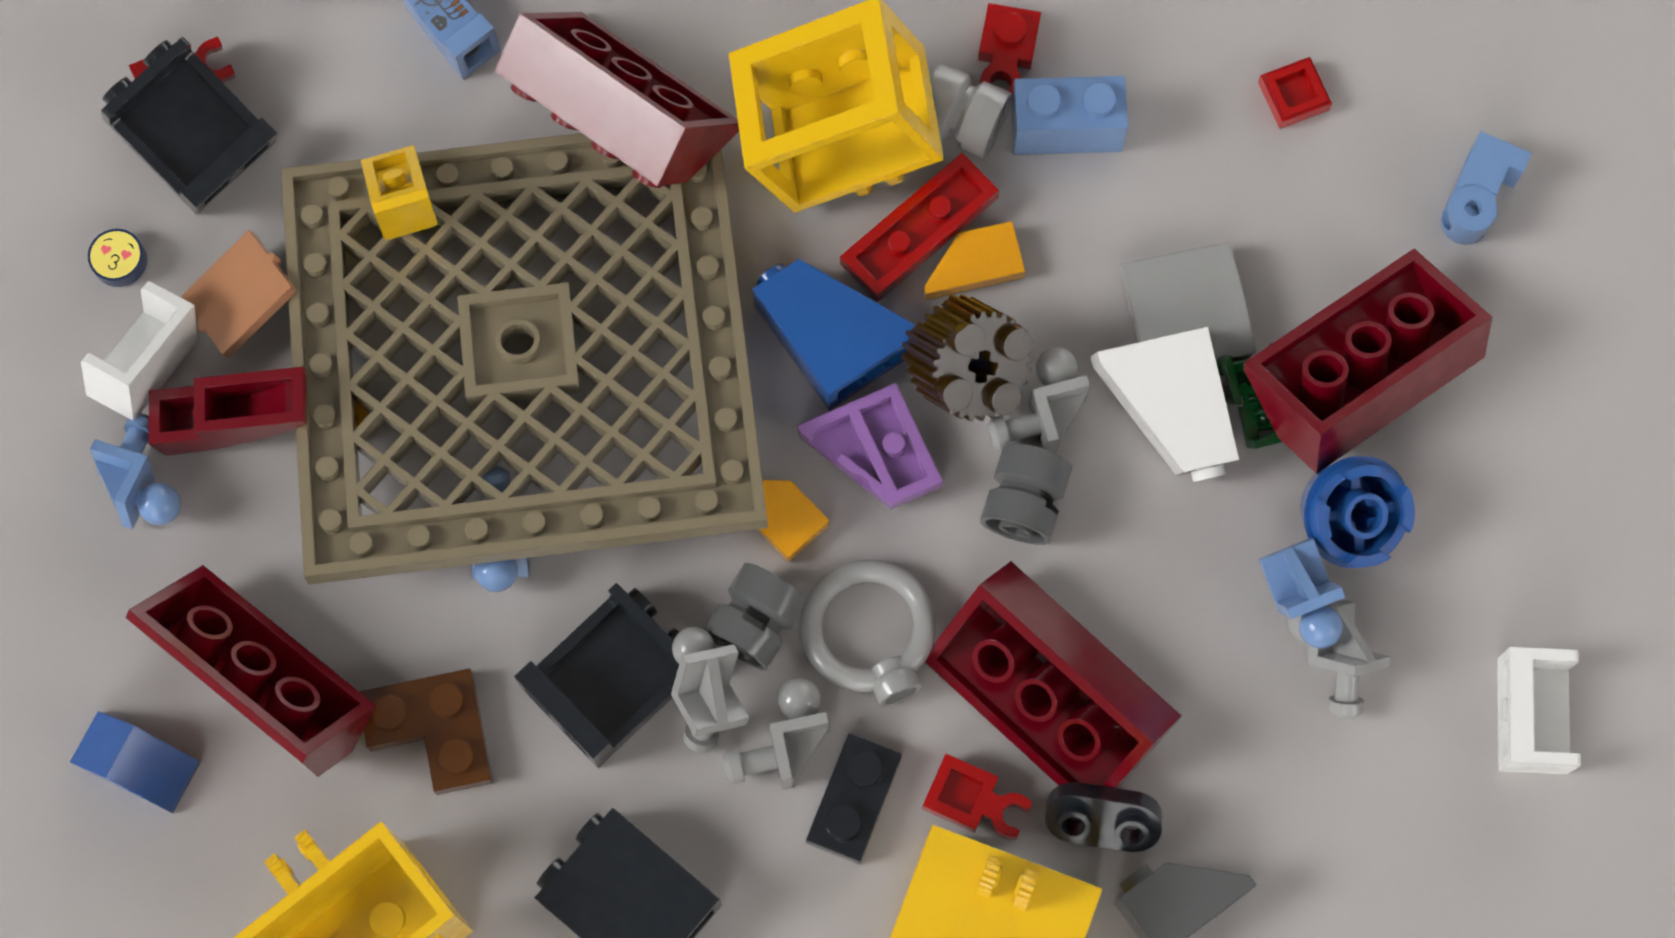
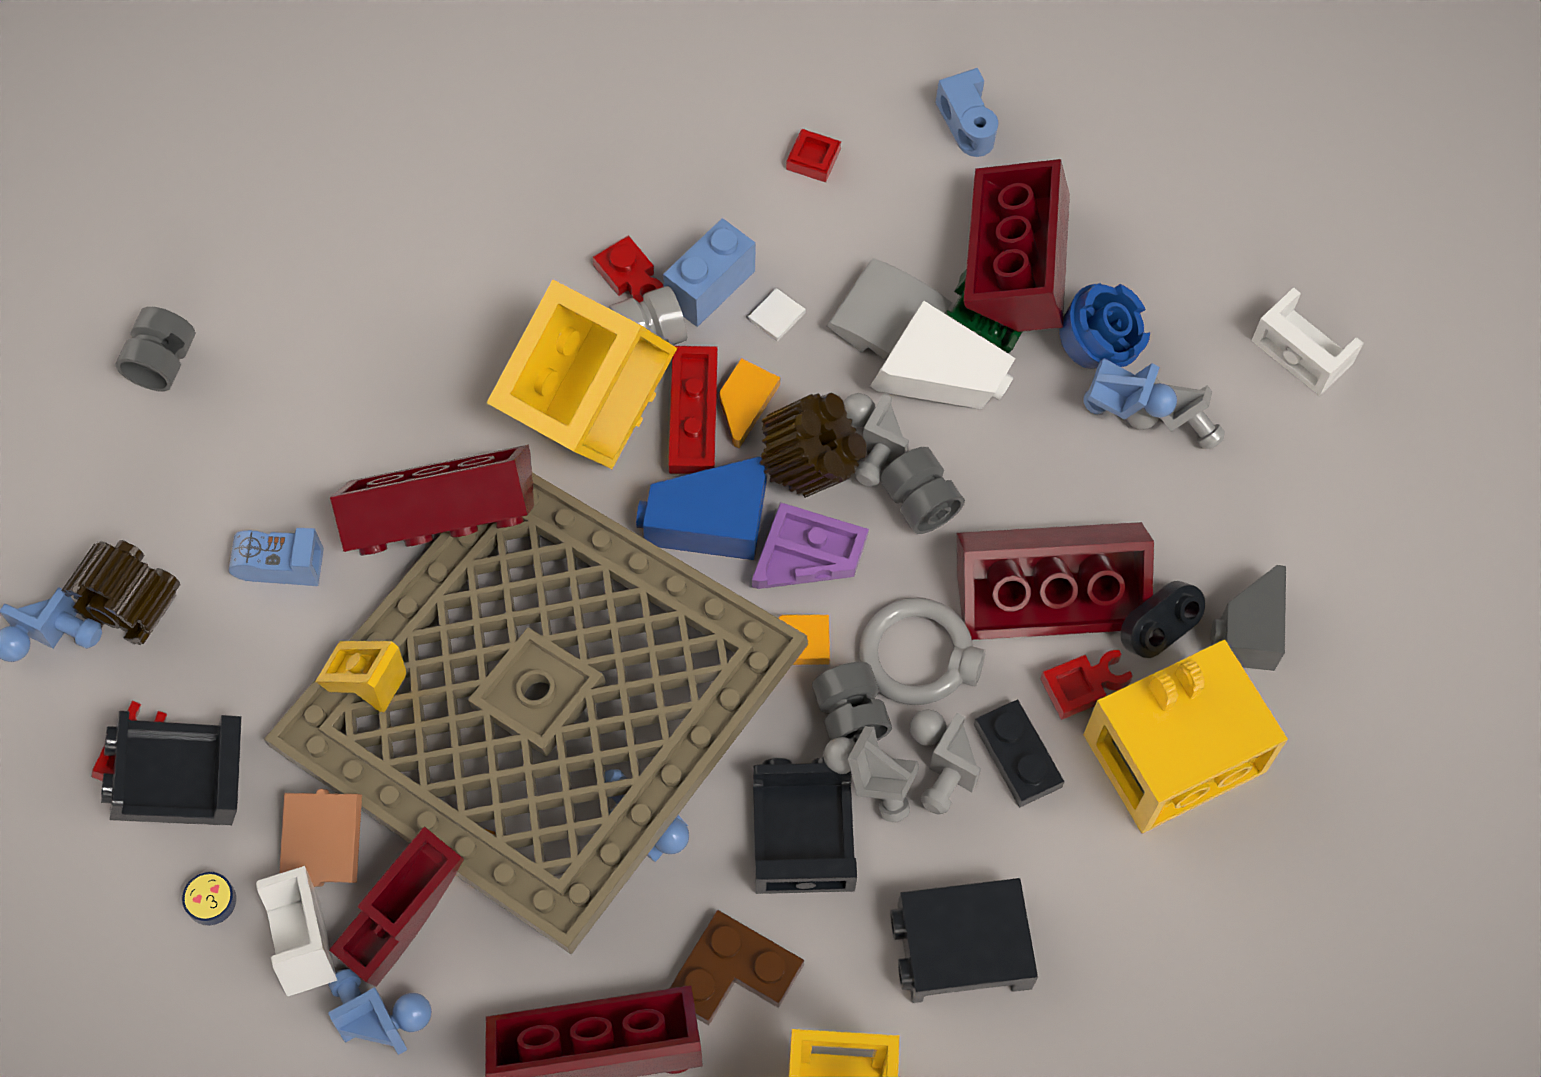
camera: 50 degrees left, 10 degrees down
none -> white piece [748,288,806,341]

